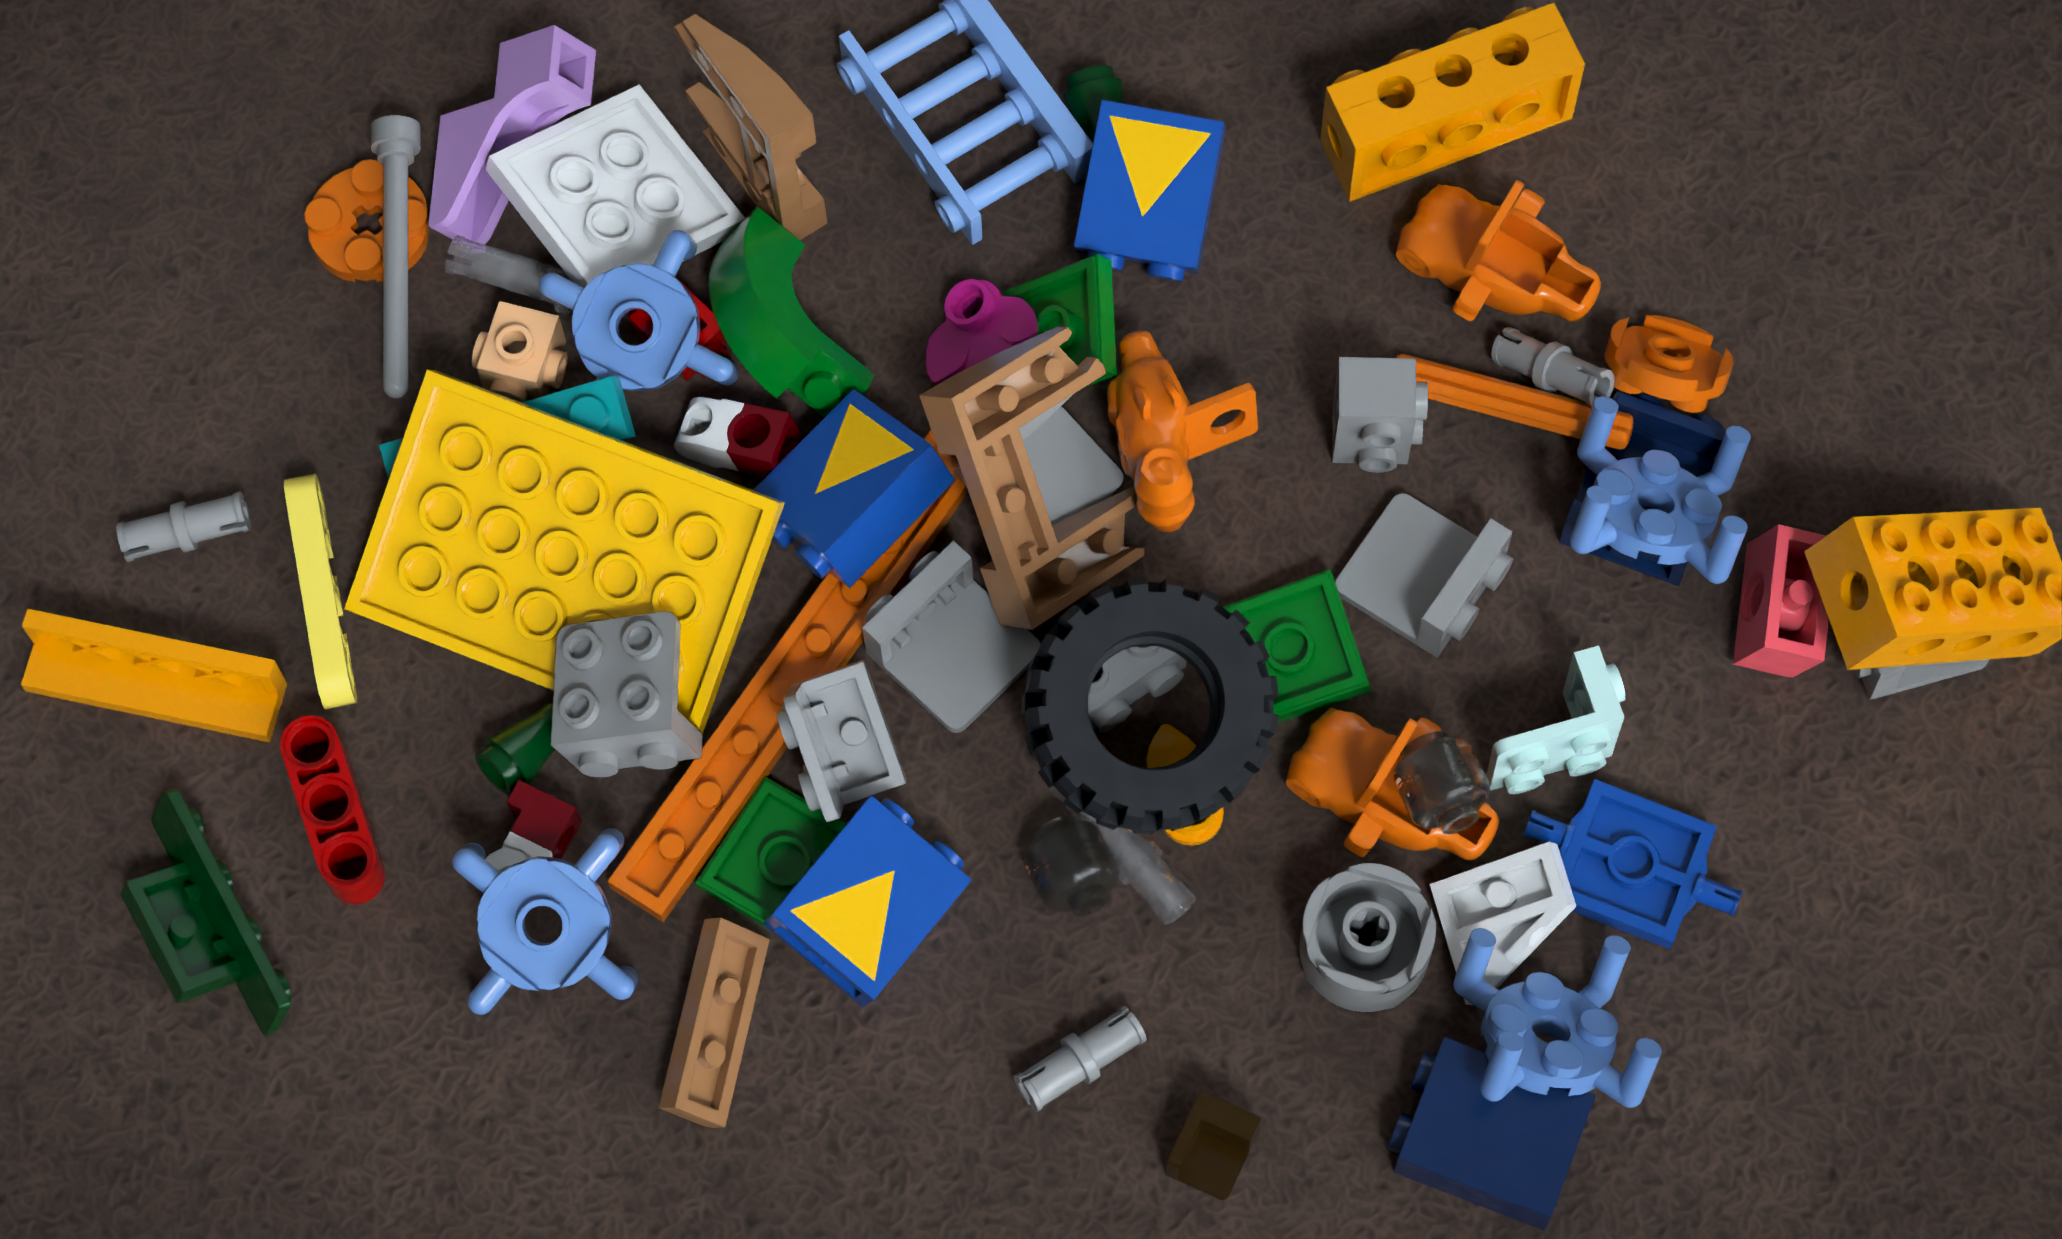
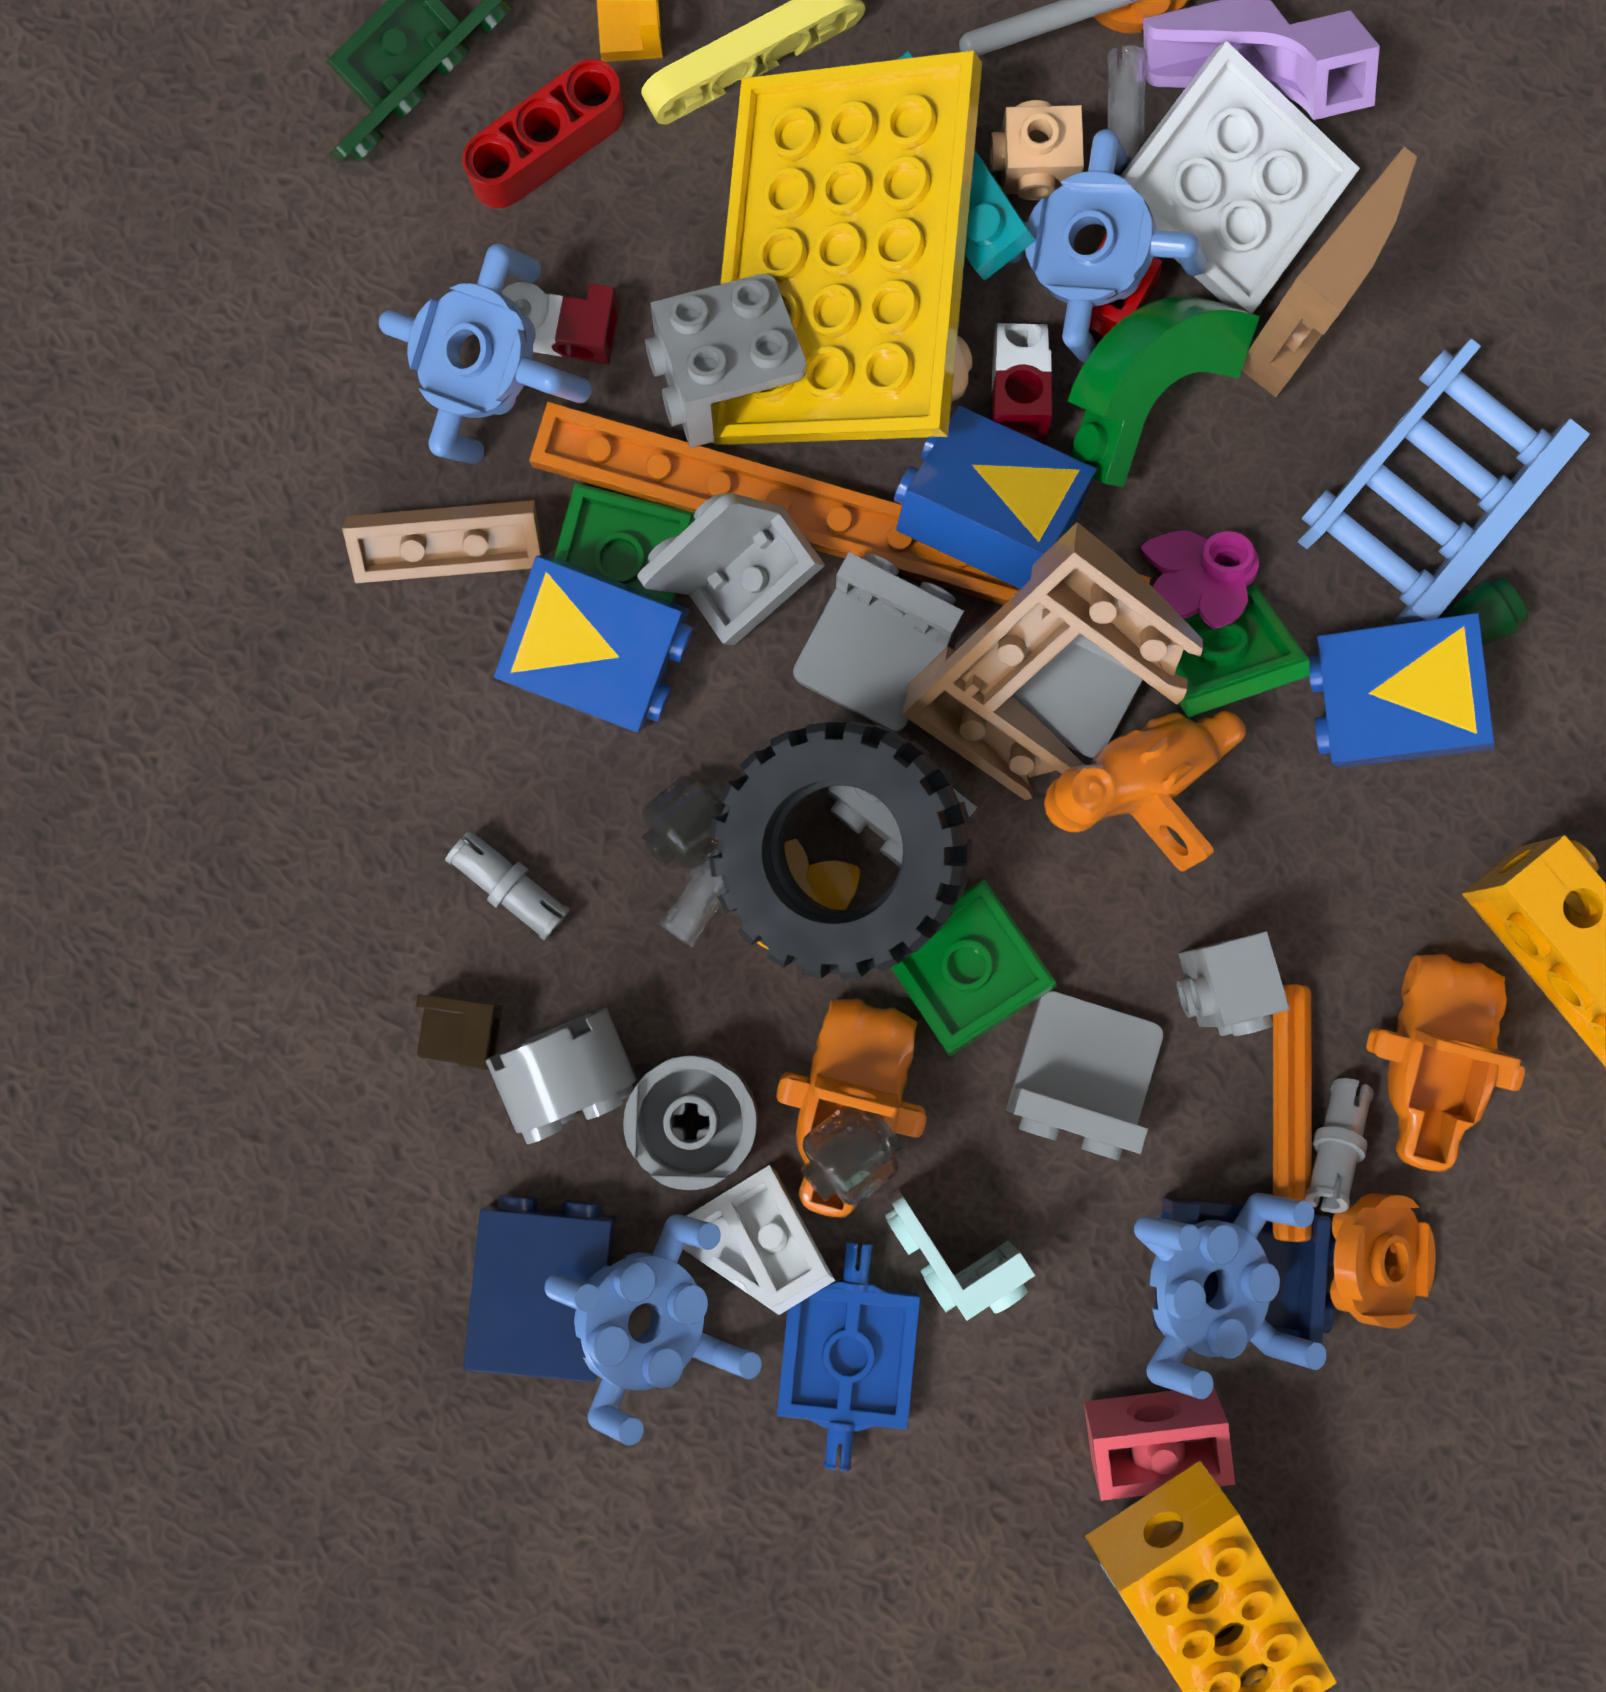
camera: 70 degrees right, 15 degrees up
dark green cone [475,703,555,794] -> none
none -> light grey brick [485,1008,637,1144]

